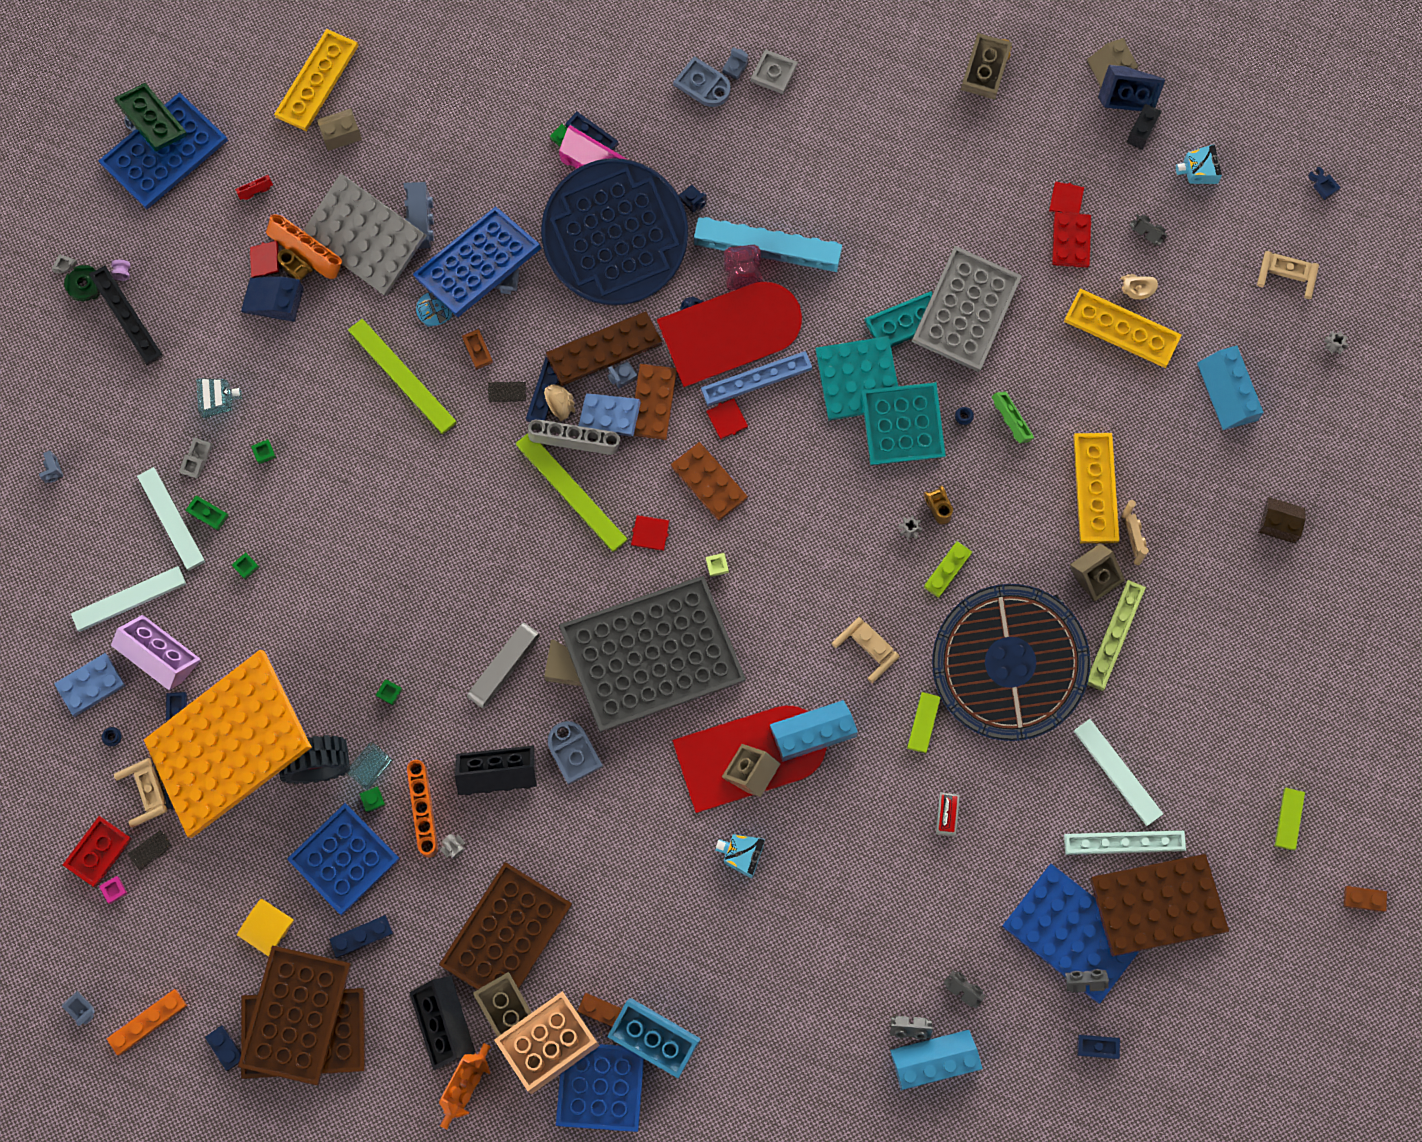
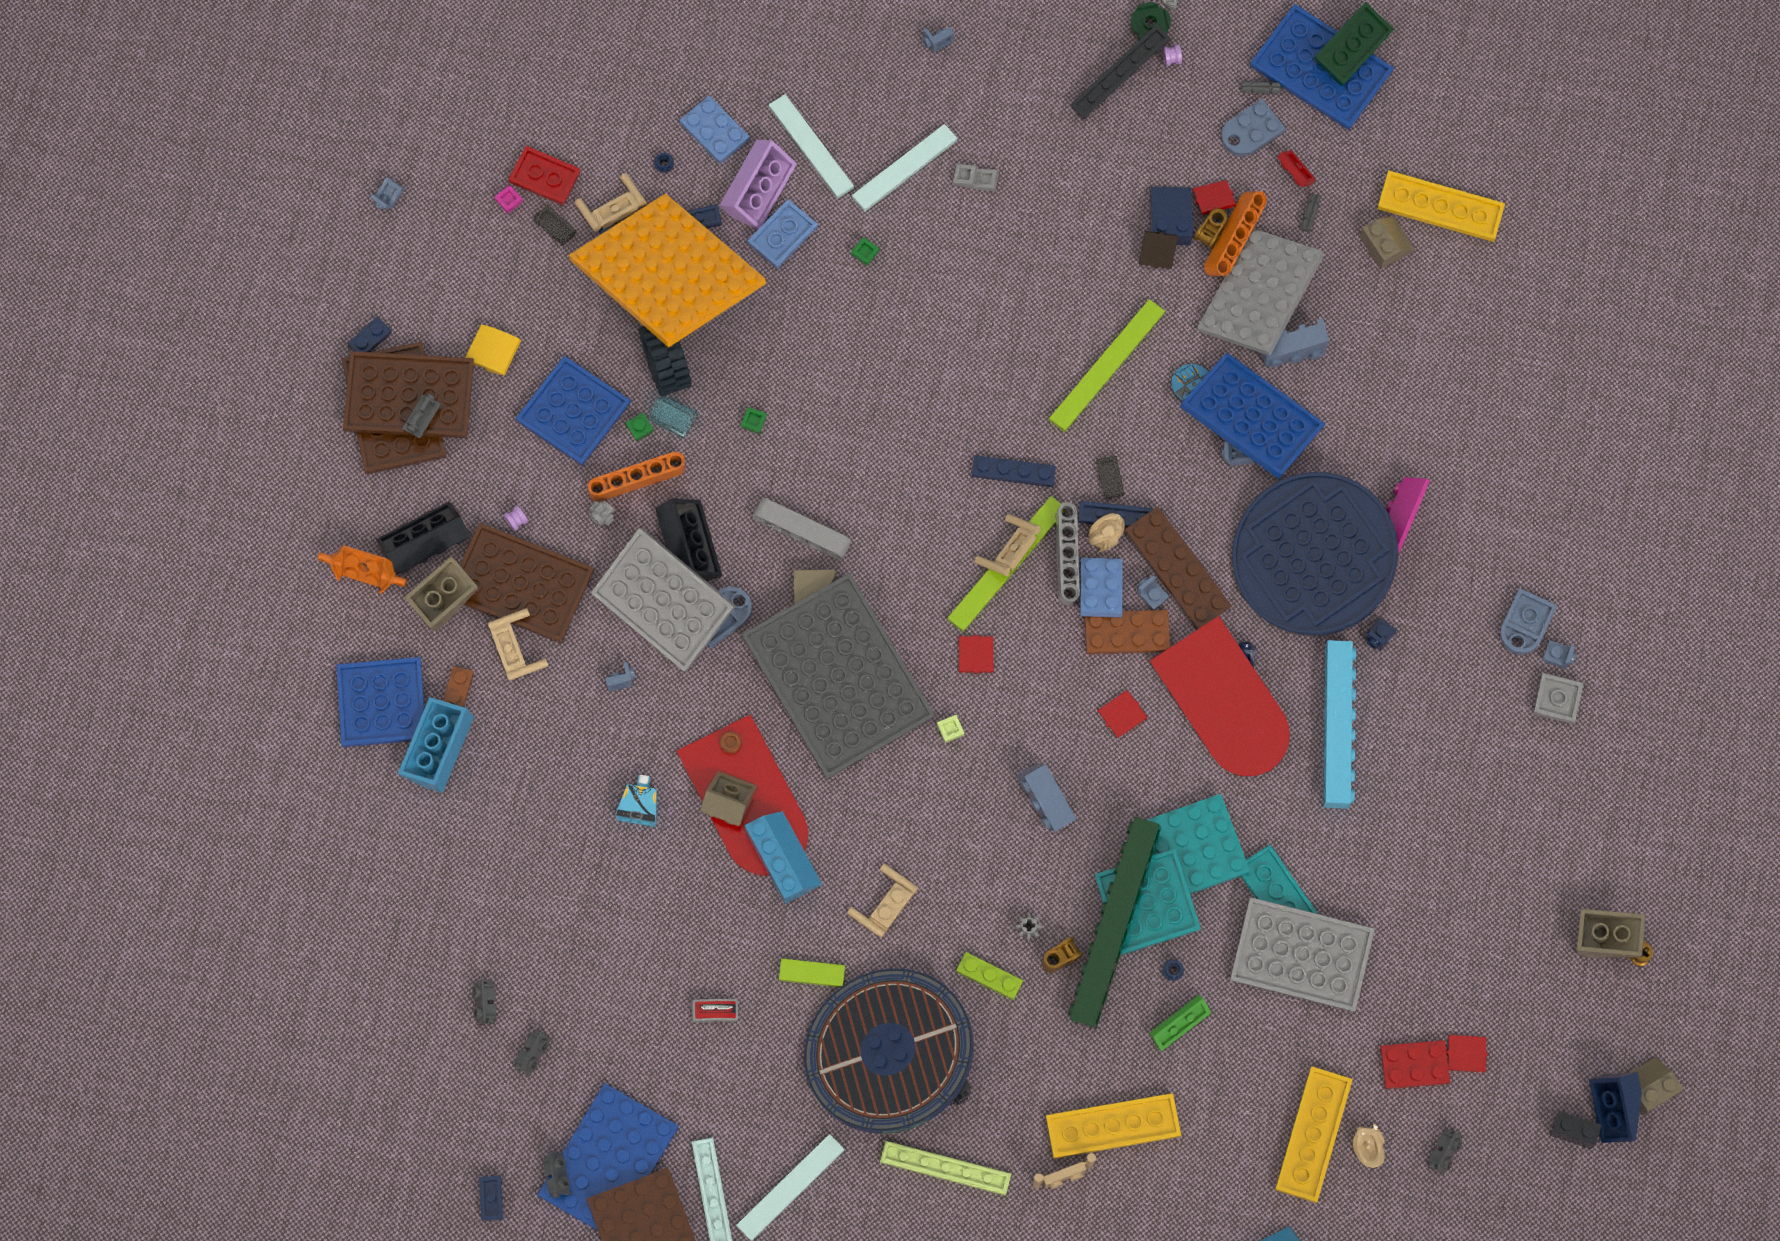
camera: 75 degrees right, 0 degrees up
orange plate [107,989,187,1056] -> none
green plate [185,495,229,531] -> none
clear light blue torso [196,378,242,418] -> none
green plate [251,439,277,465] -> none
dark blue plate [329,915,393,959] -> none
dark orange plate [462,329,493,370] -> none
light nougat slope [494,991,600,1094] -> none
green plate [550,124,567,147] -> none
dark blue plate [565,111,619,150] -> none
dark orange plate [671,442,748,521] -> none
medium blue plate [701,351,812,407] -> none
clear pink piece [724,244,763,290] -> none
dark azure slope [890,1030,983,1091] -> none
dark tan slope [1070,544,1125,602] -> none
medium azure torso [1176,144,1222,184] -> none
none -> dark grey hinge [402,394,441,438]
none -> tan plate [488,608,549,681]
none -> lavender wheel [503,505,528,532]
none -> light grey plate [591,528,736,672]
none -> sand blue bracket [605,661,635,692]
none -> dark orange tile [720,732,741,754]
none -> medium blue plate [747,199,818,269]
none -> dark blue plate [972,455,1056,488]
none -> tan plate [975,514,1041,576]
none -> sand blue wedge [1016,763,1076,832]
none -> dark green brick [1068,817,1162,1030]
none -> dark brown piece [1139,231,1178,269]
none -> sand blue plate [1221,99,1286,156]
none -> dark grey axle [1241,81,1280,94]
none -> dark grey axle [1300,193,1321,232]

